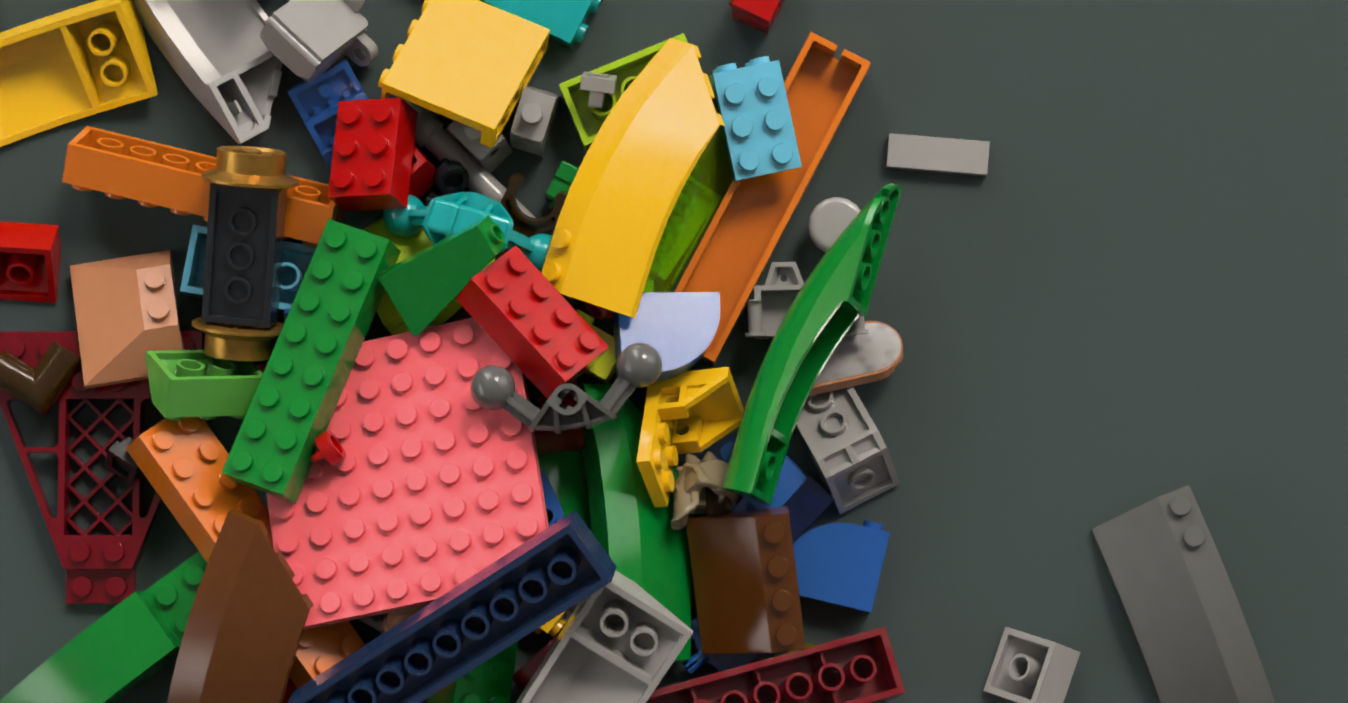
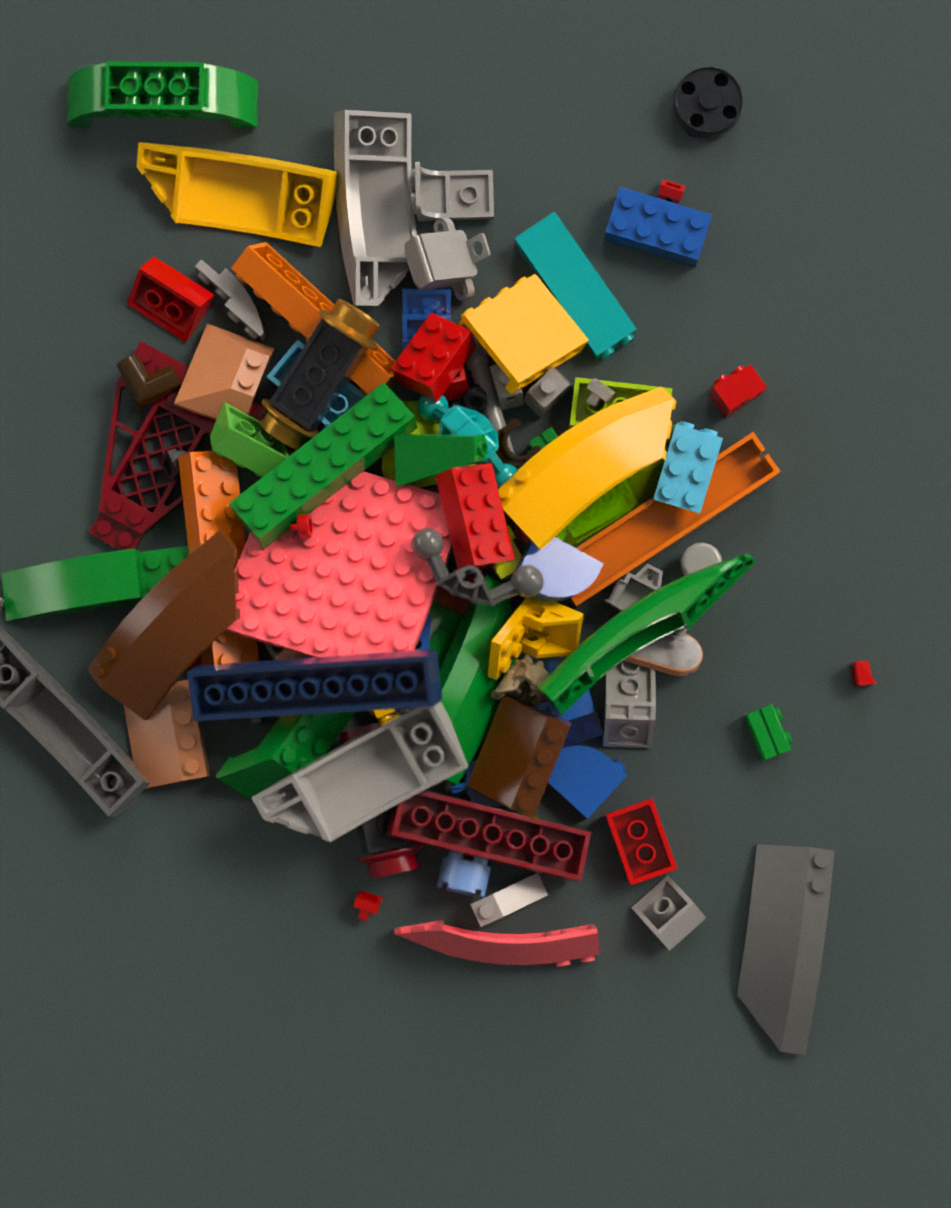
camera: 30 degrees right, 0 degrees up
light grey tile [886,133,990,176] -> none
none -> light grey slope [195,259,266,341]
none -> red brick [604,798,678,885]
none -> green brick [743,704,793,761]
none -> red slope [851,661,876,687]

